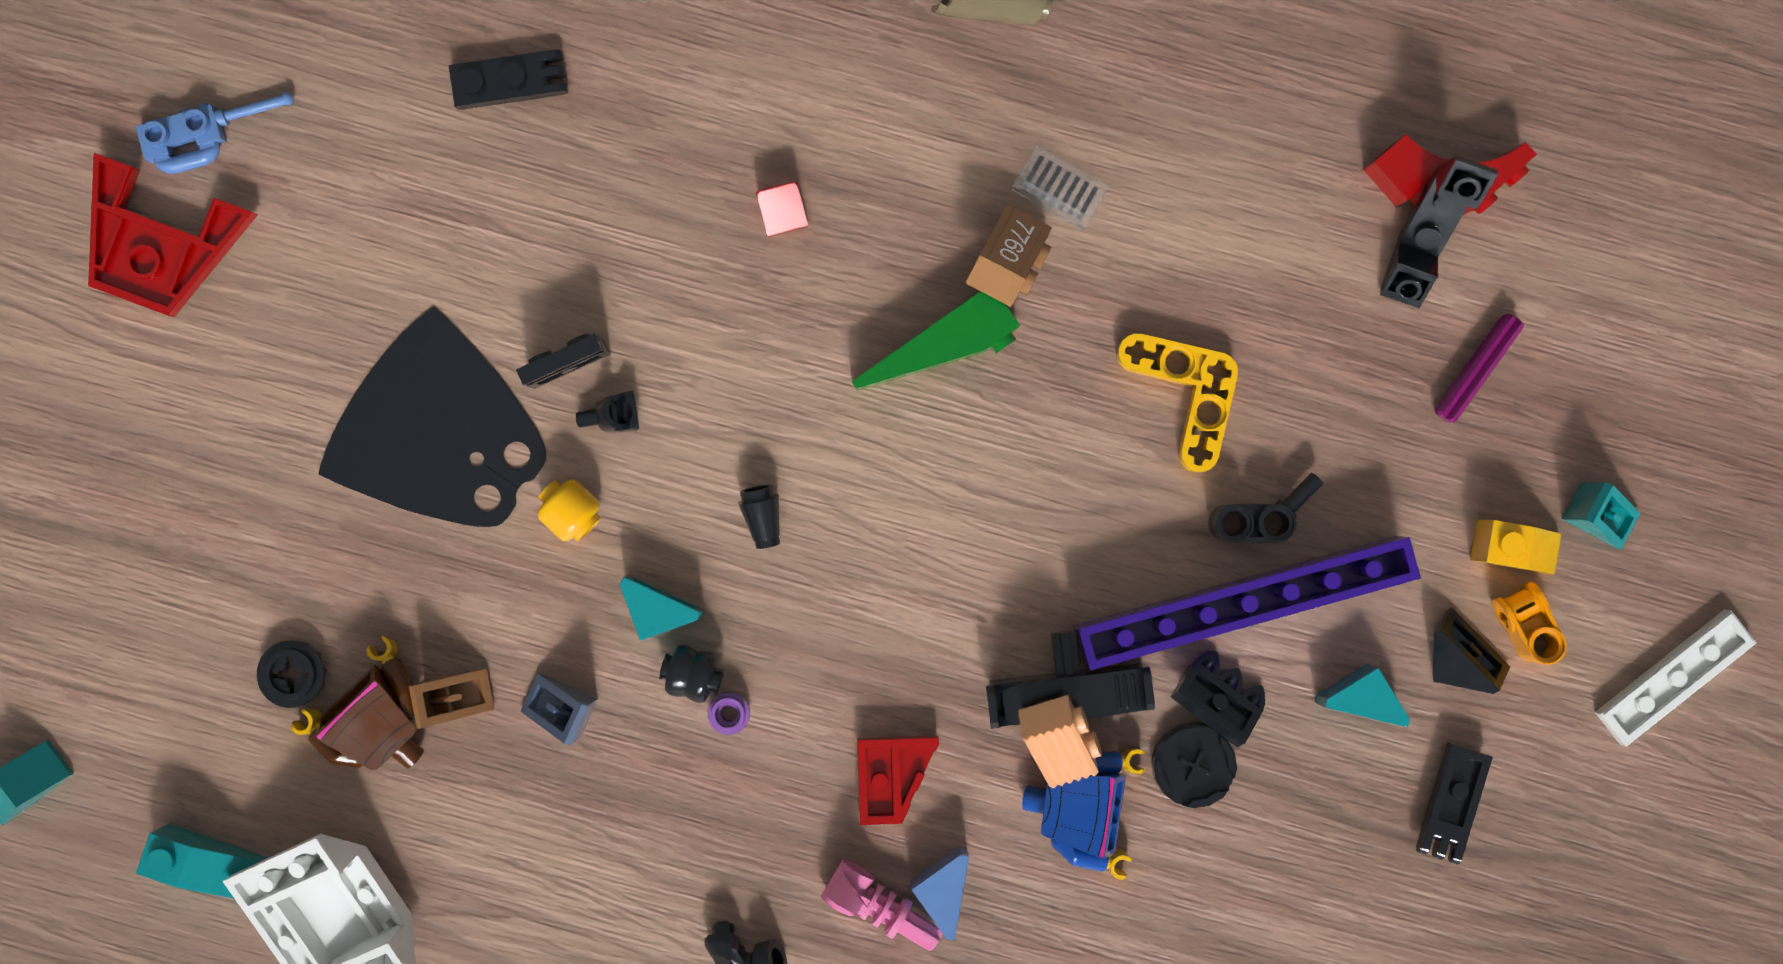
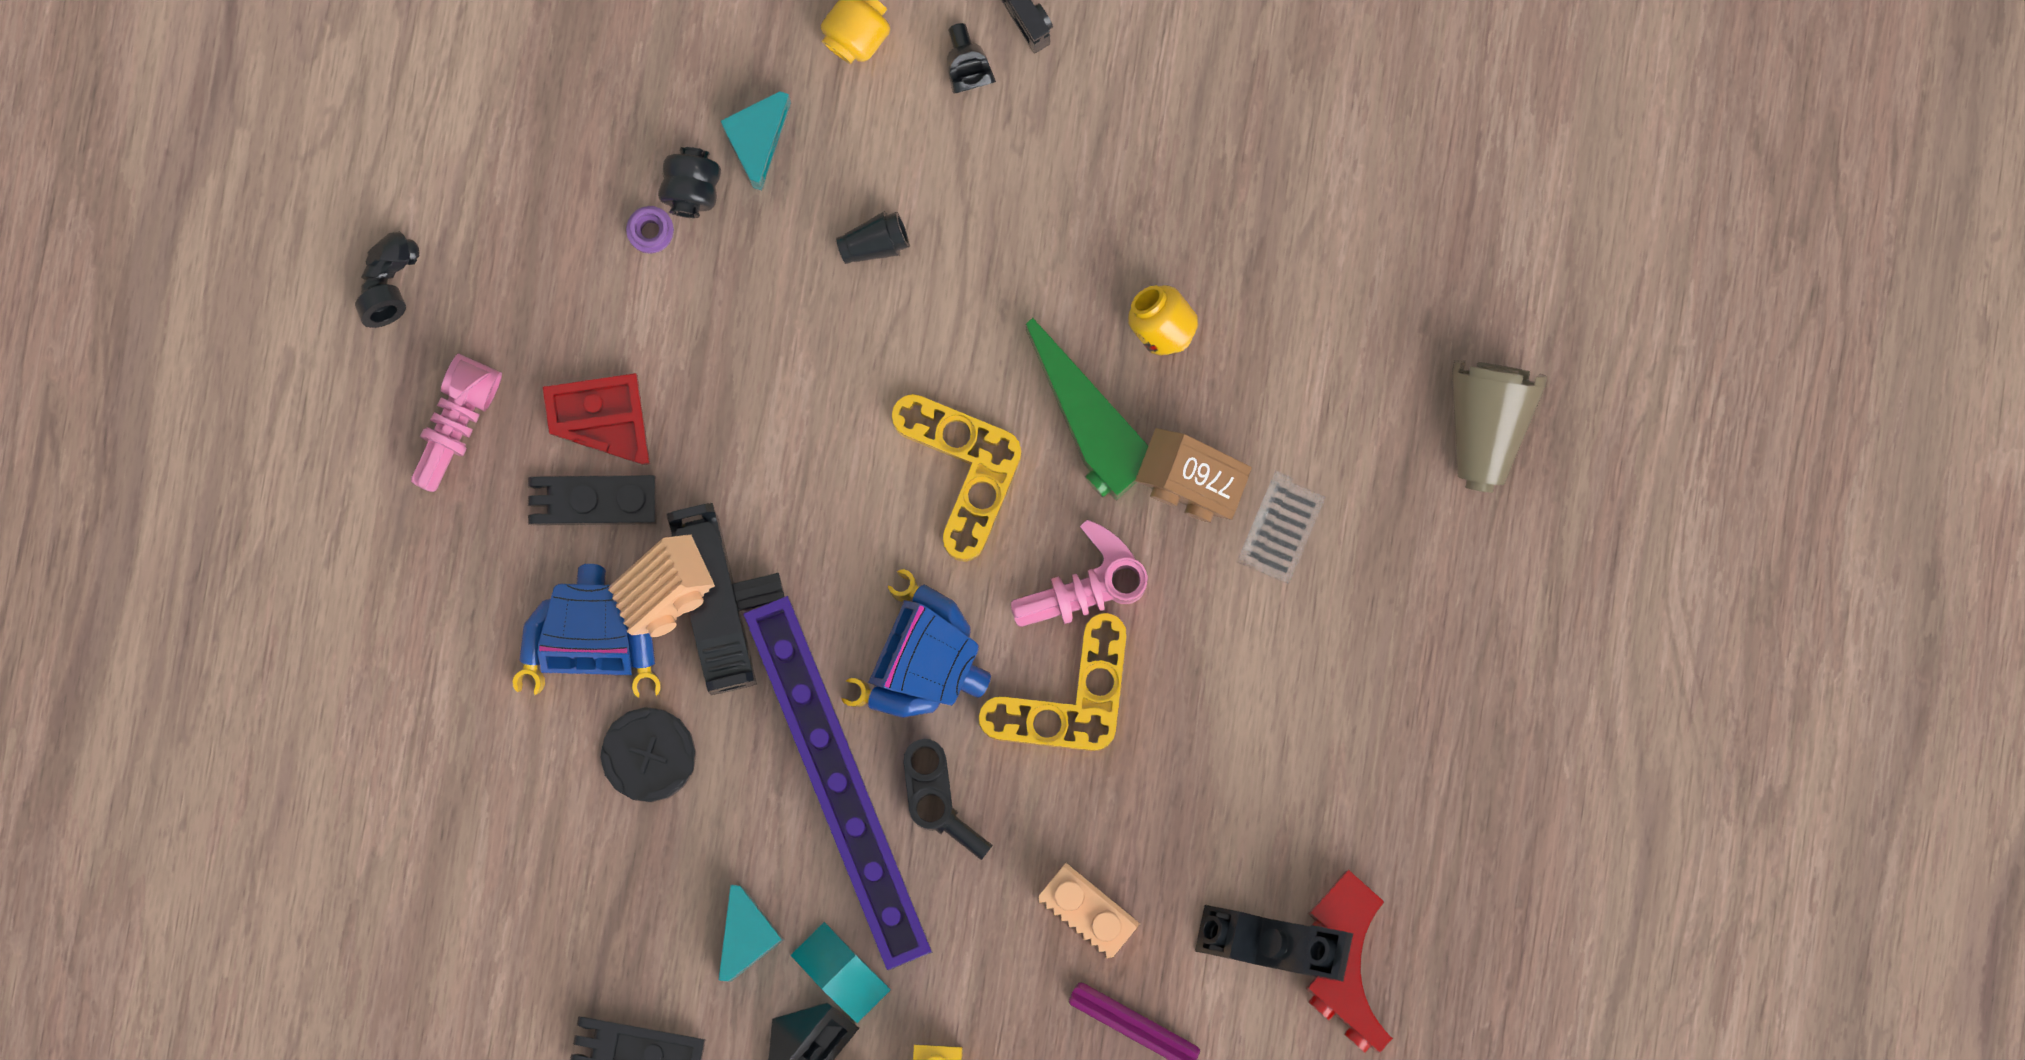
camera: 90 degrees right, 5 degrees down
sand blue slope [520,673,598,745] -> none
slope [756,181,808,237] -> none
medium blue slope [911,847,969,941] -> none
black plate [1170,651,1265,748] -> none
none -> black hinge [528,475,656,525]
none -> teal slope [790,922,891,1023]
none -> blue torso [841,569,991,718]
none -> yellow beam [892,394,1022,562]
none -> bright pink piece [1011,520,1148,627]
none -> light nougat brick [1039,863,1140,958]
none -> yellow head [1128,285,1198,355]

